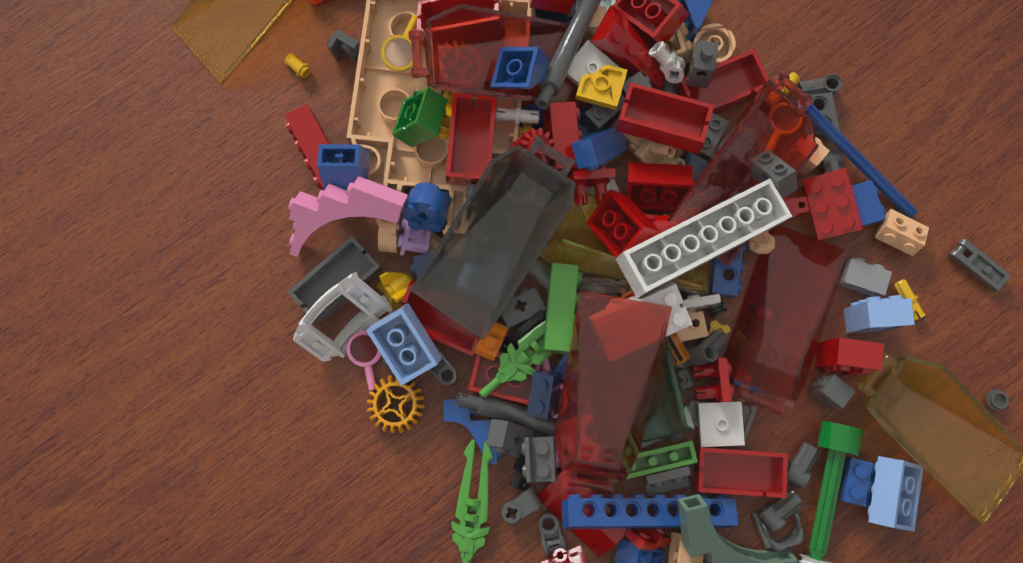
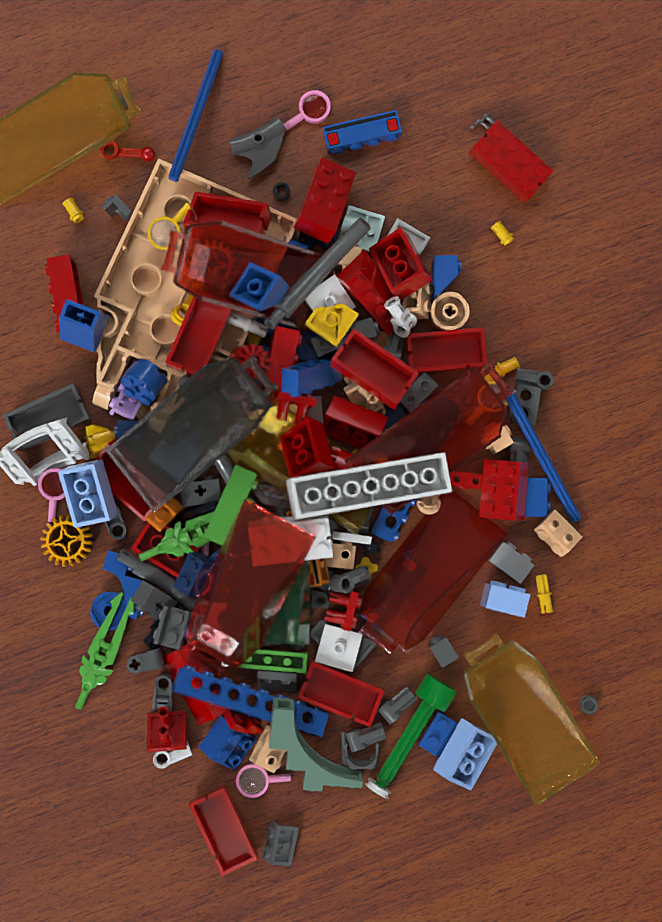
camera: 20 degrees right, 5 degrees up
bright pink arch [288,176,408,257] -> none
green brick [392,87,448,147] -> none
dark grey torso [686,40,719,89] -> none
dark grey brick [750,149,797,198] -> none
red brick [815,338,884,376] -> none
dark grey plate [948,239,1011,292] -> none
none -> blue plate [90,592,129,630]

